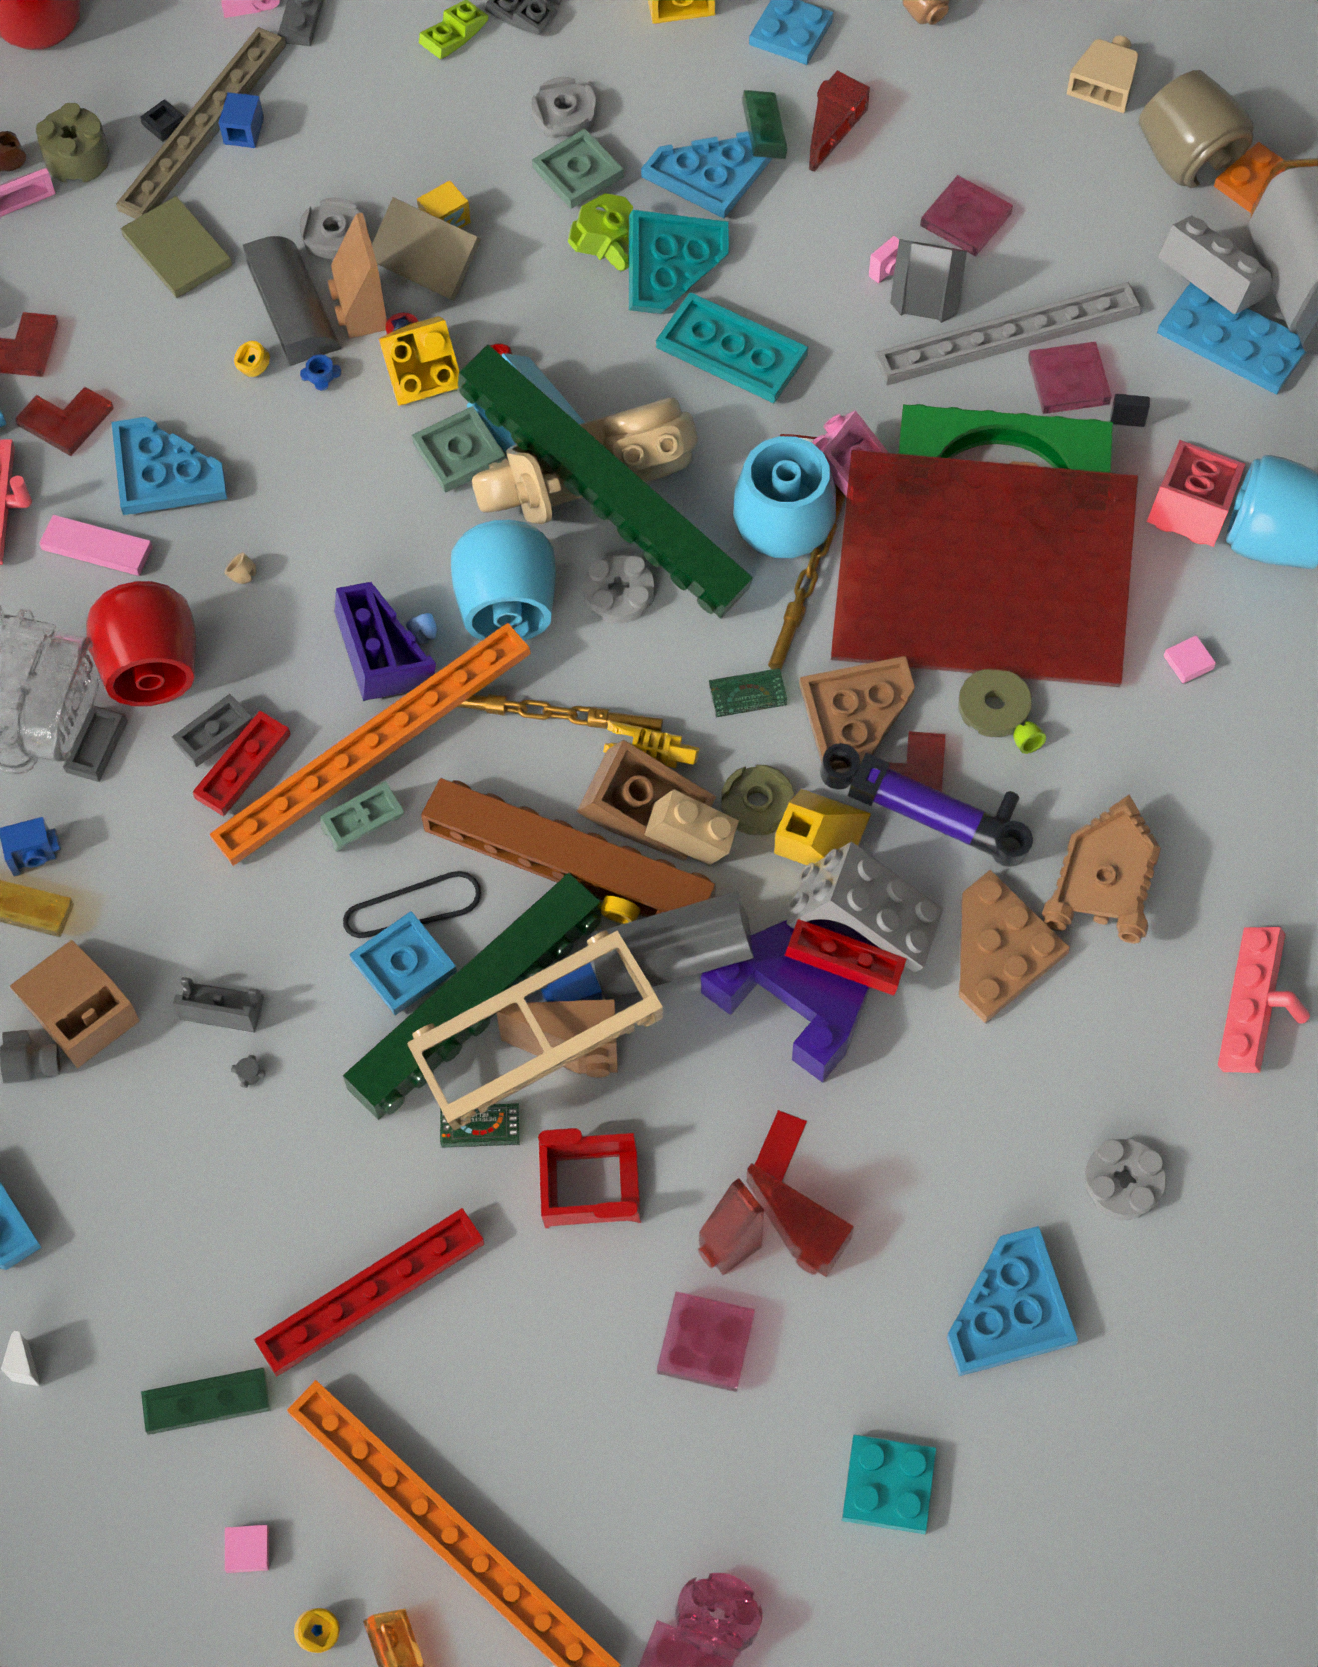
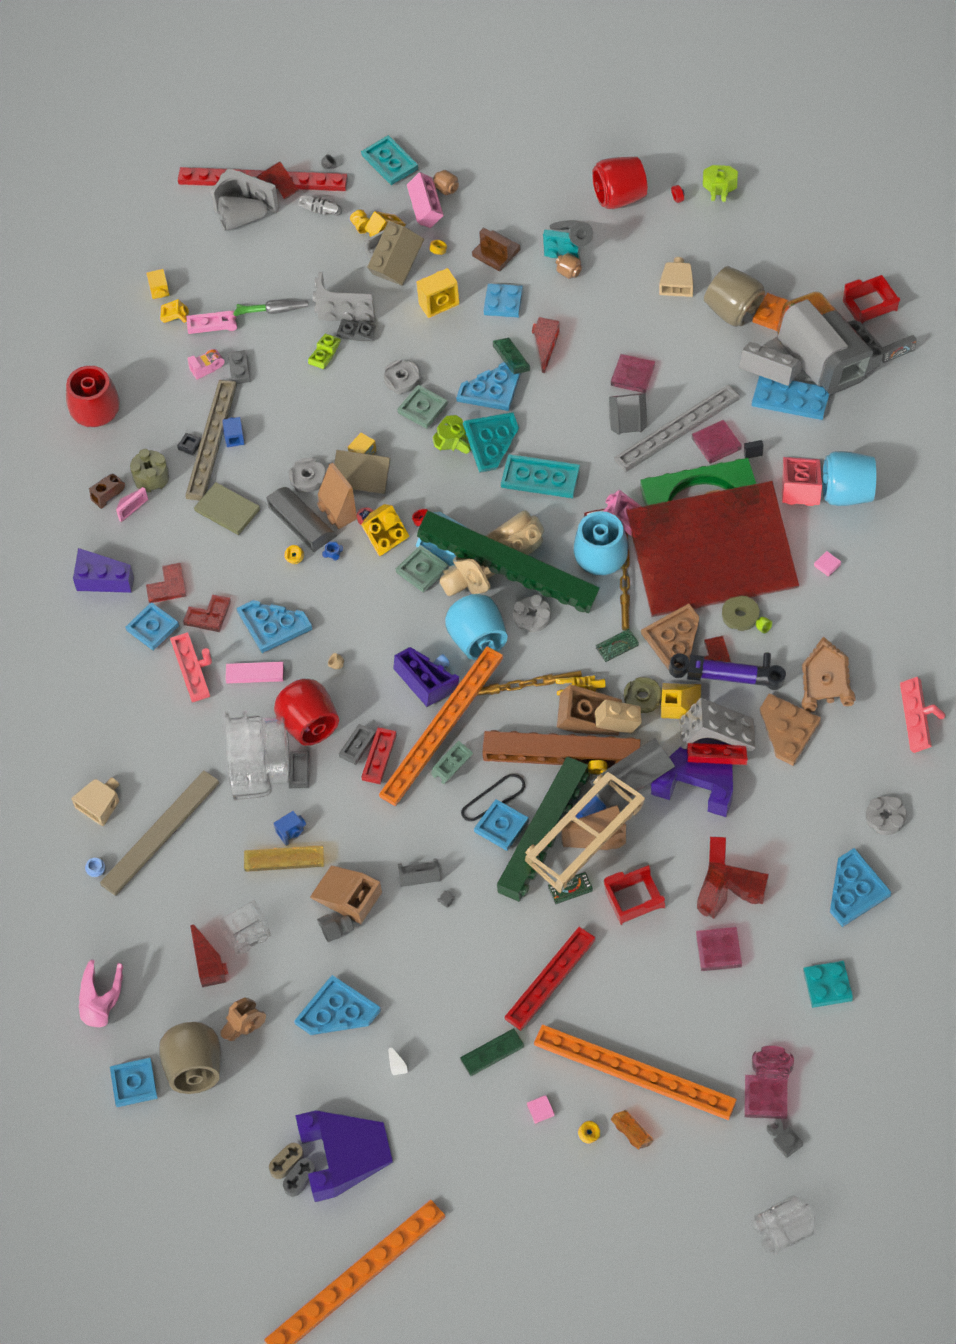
camera: 15 degrees left, 5 degrees down
bright pink plate [869,236,899,283] -> none

